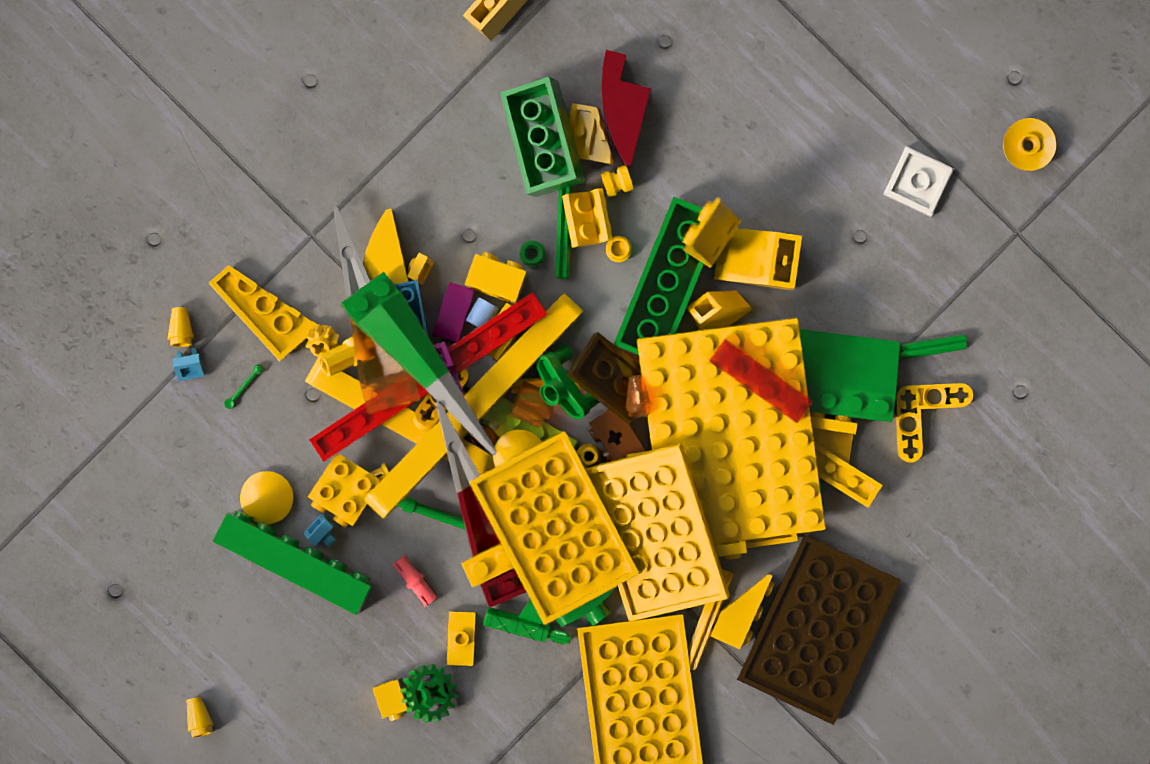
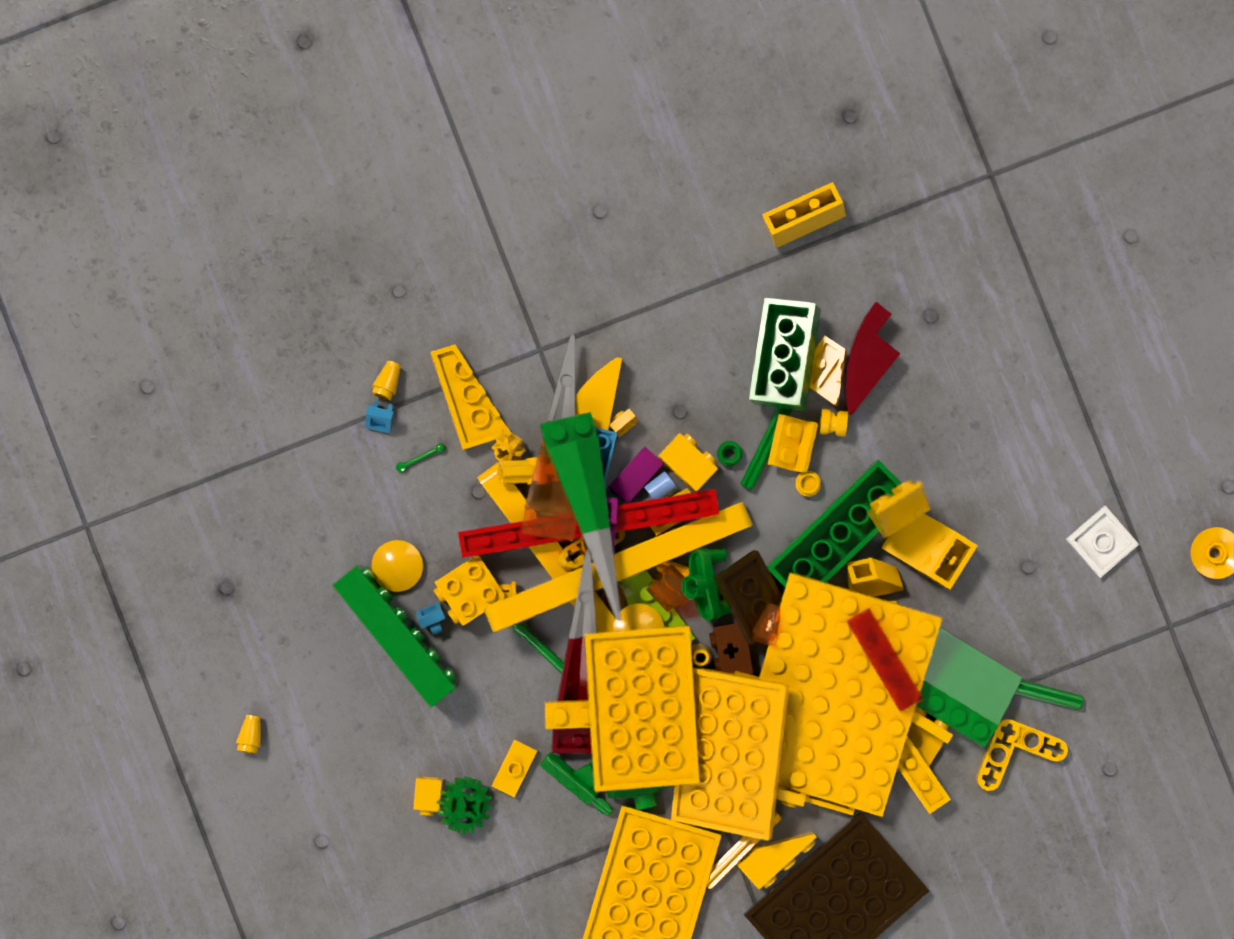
camera: 20 degrees right, 0 degrees up
coral pin [392,555,438,607] -> none

